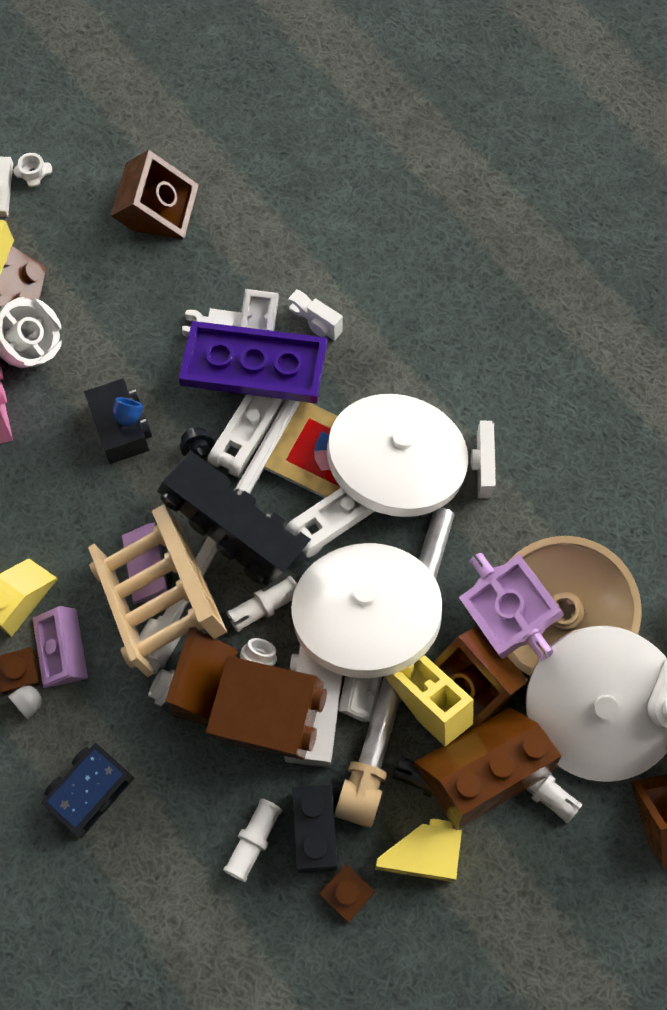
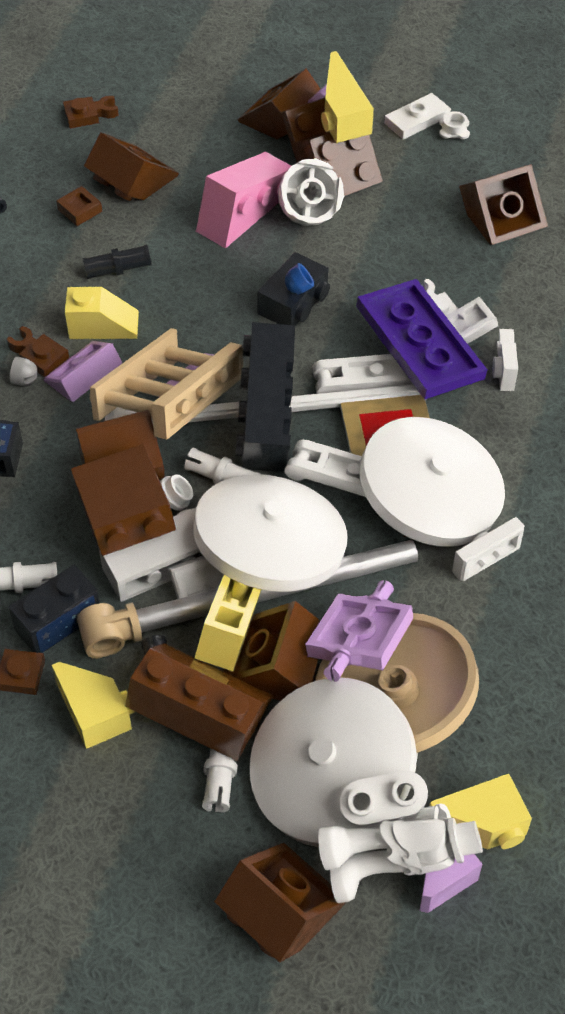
camera: 55 degrees right, 15 degrees down
black plate [180,427,215,459] -> none

